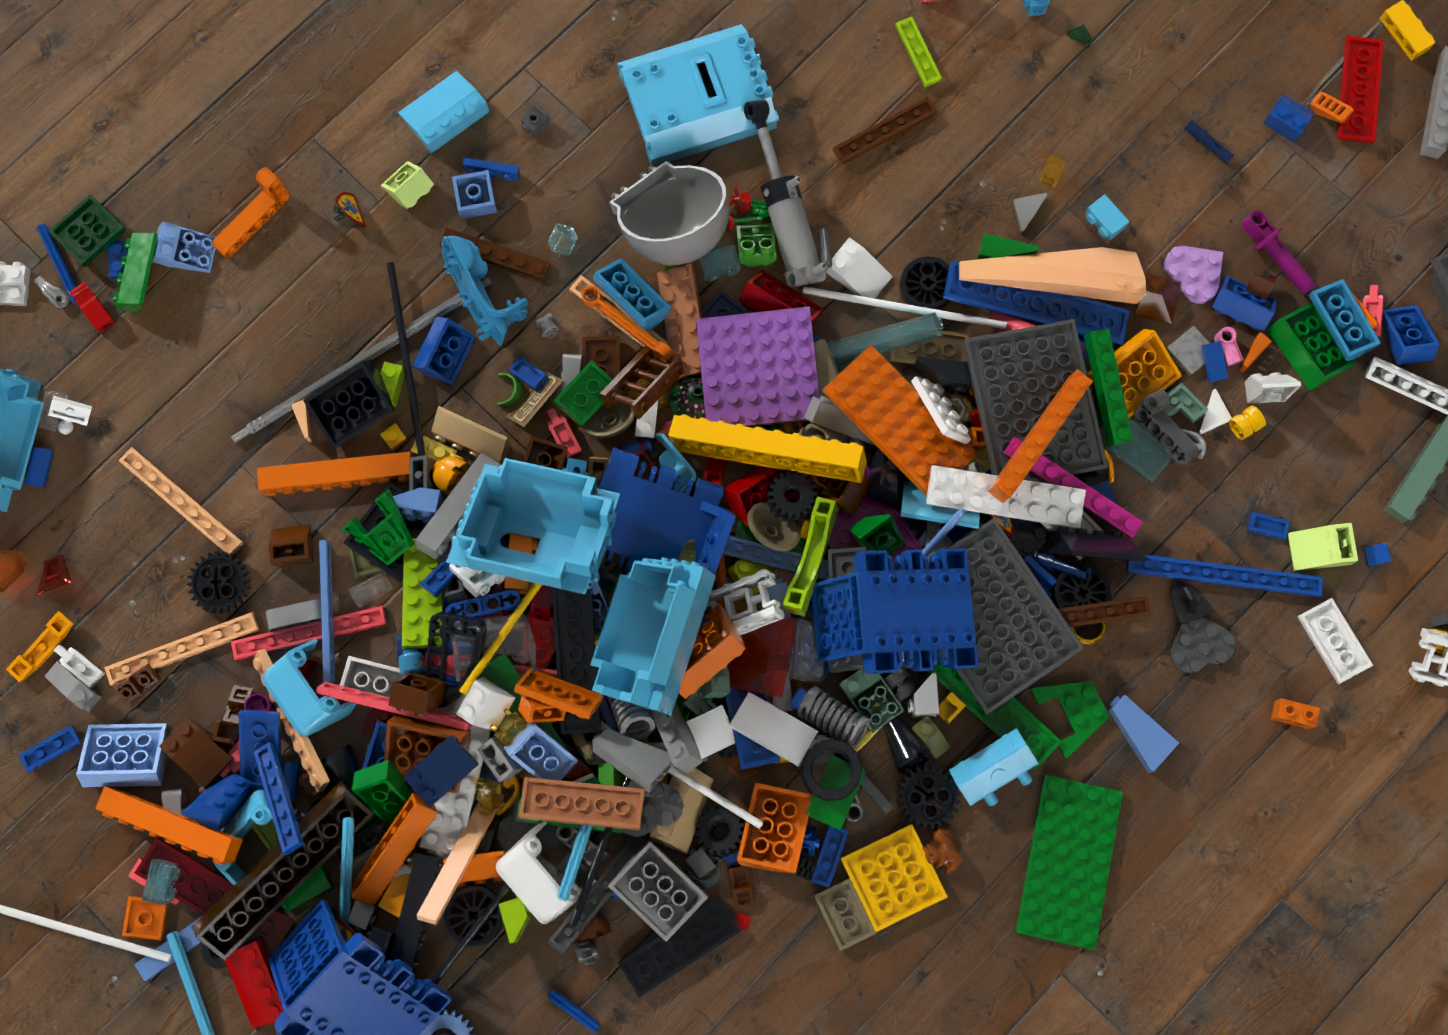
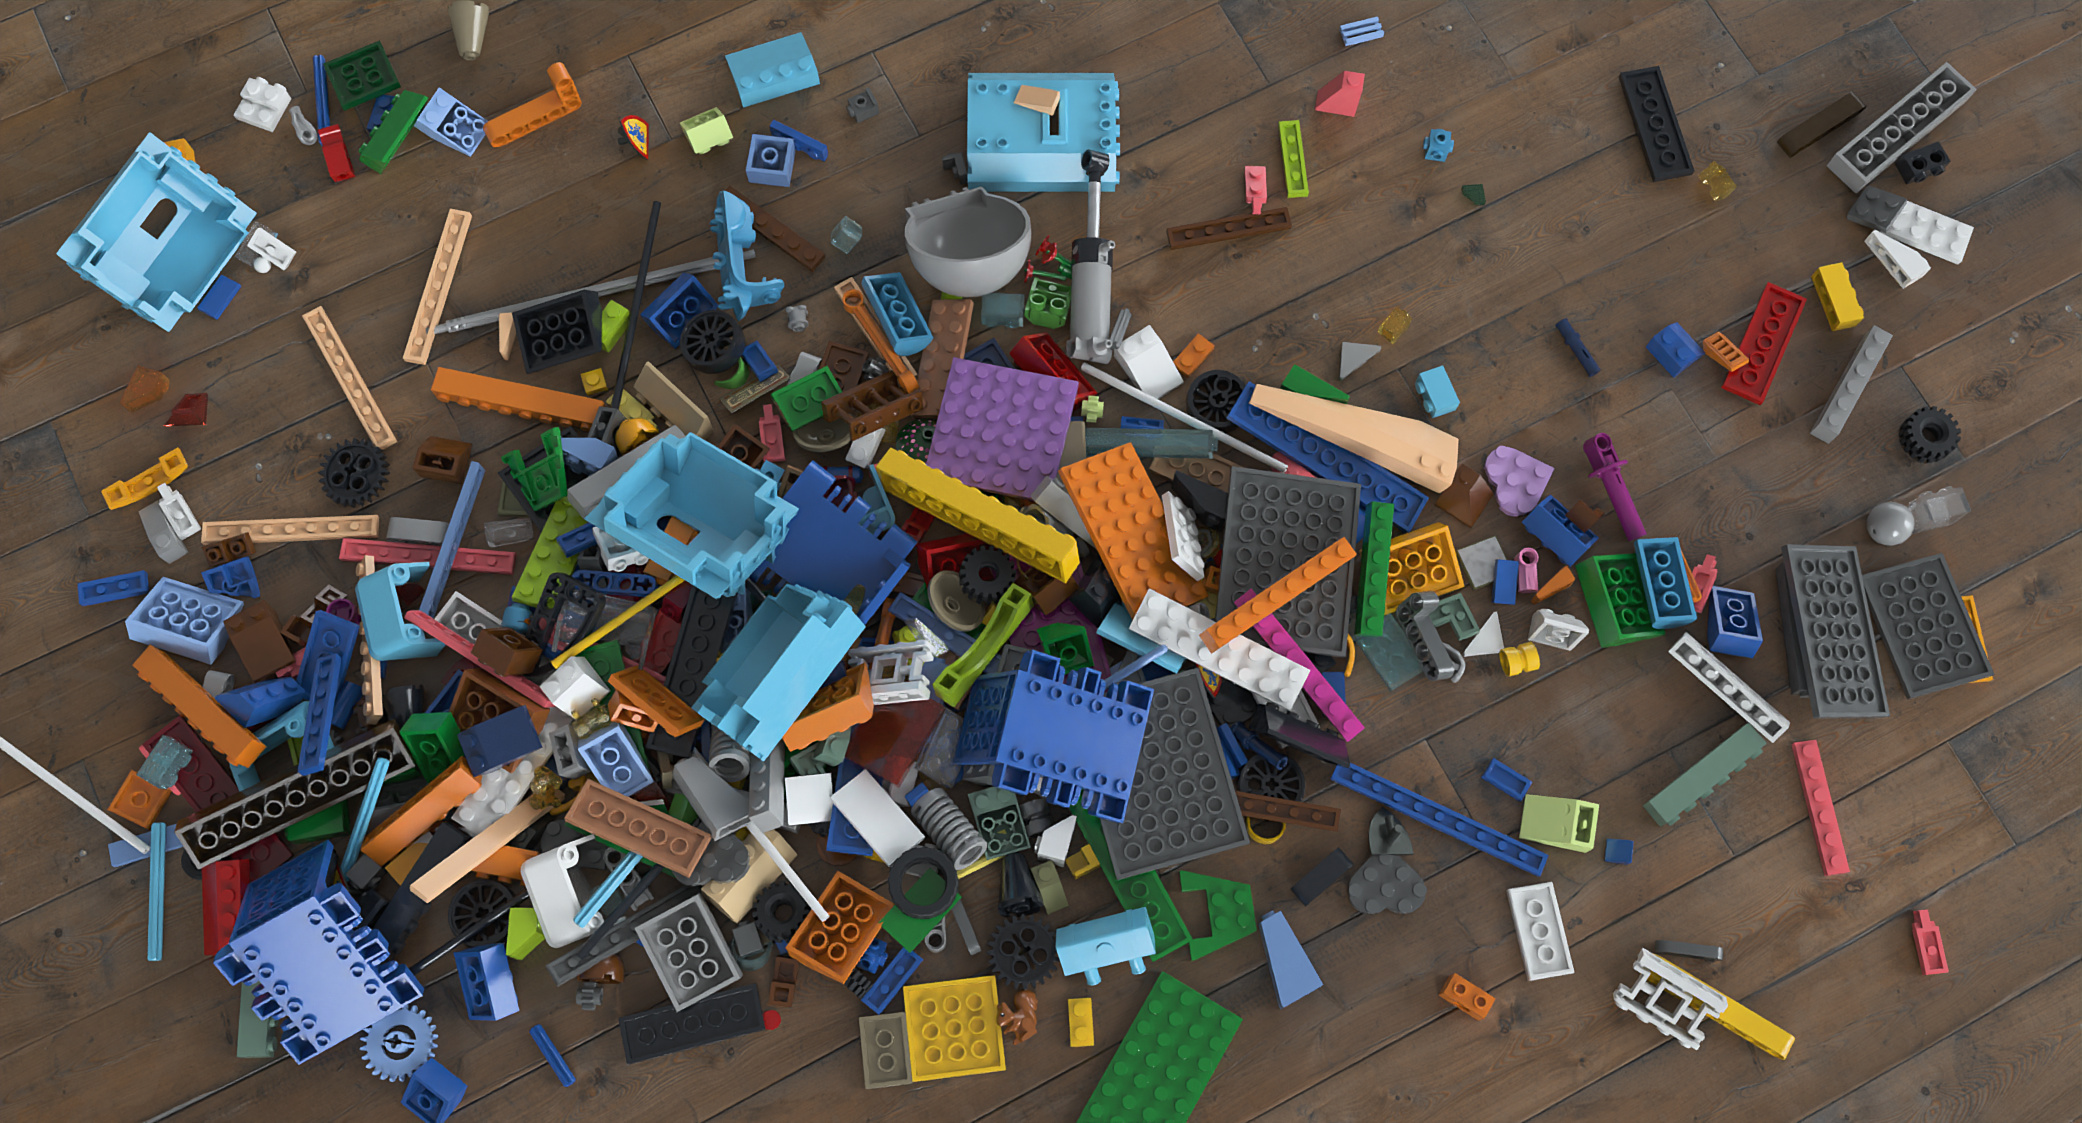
camera: 15 degrees right, 5 degrees down
none -> blue slope [201,556,260,598]
none -> light nougat plate [403,209,472,365]
none -> dark tan cone [448,0,489,60]
none -> blue slope [454,943,519,1021]
none -> black piece [680,310,745,374]
none -> dark grey gear [862,356,888,381]
none -> clear slope [905,618,949,657]
none -> dark grey bracket [942,152,968,185]
none -> light nougat slope [1014,85,1060,116]
none -> yellow plate [1068,998,1094,1047]
none -> yellowish green gear [1081,395,1104,423]
none -> blue plate [1120,416,1164,438]
none -> orange plate [1173,333,1215,378]
none -> coral hinge [1244,166,1267,214]
none -> black beam [1290,847,1354,907]

